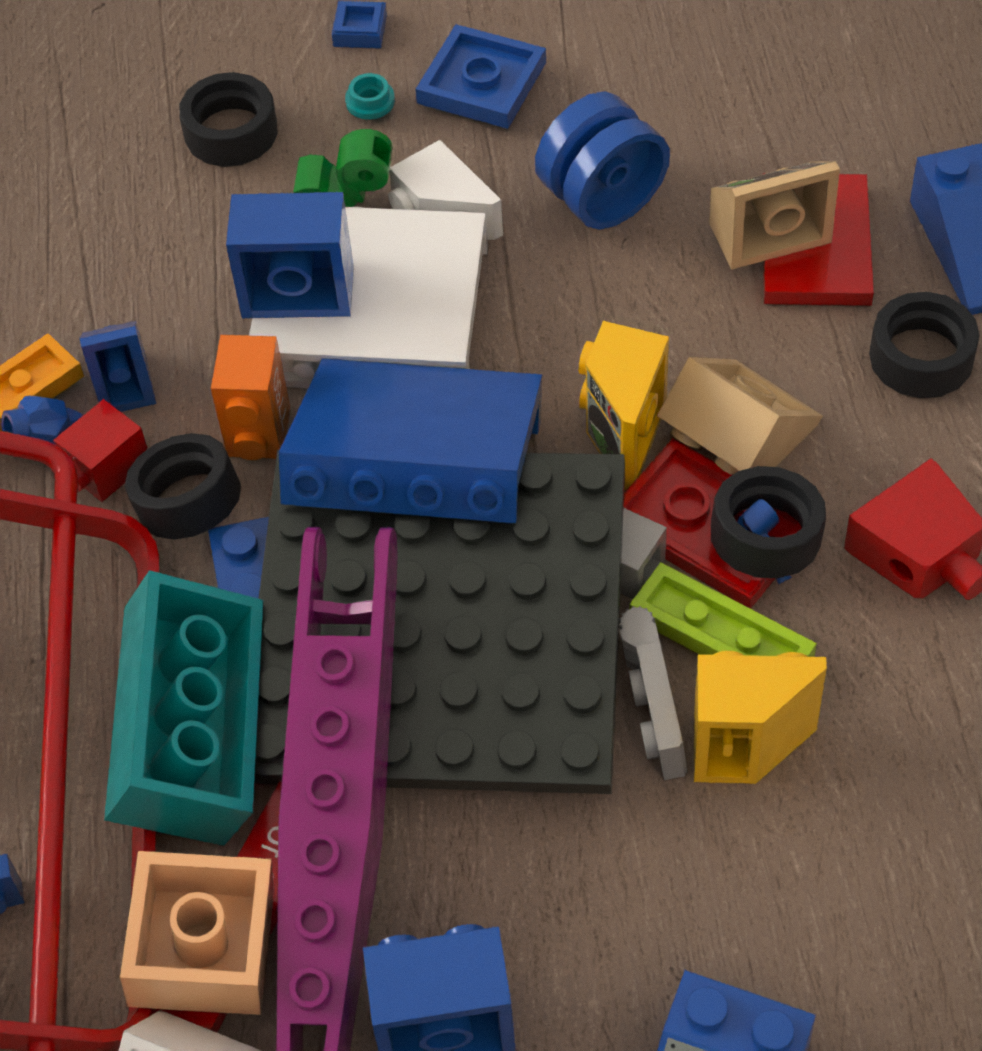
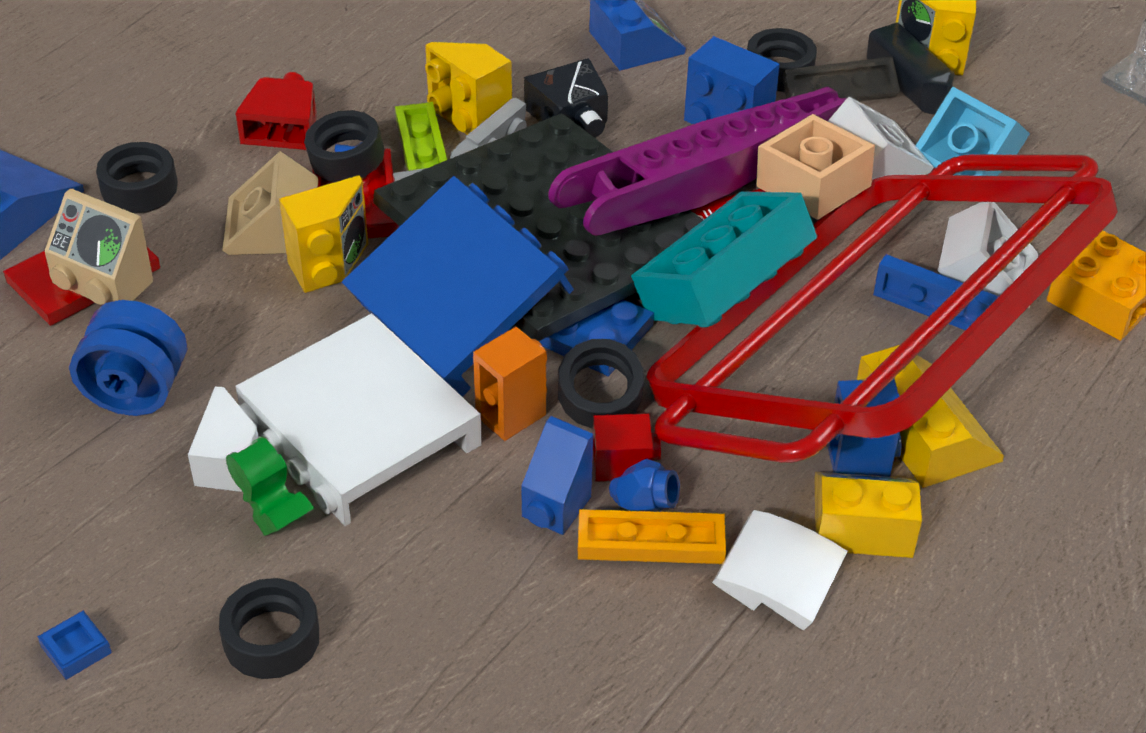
camera: 140 degrees left, 10 degrees down
blue brick [226,192,354,319] -> none
teal plate [345,73,395,120] -> none
blue plate [415,24,546,129] -> none
none -> black torso [524,58,608,138]

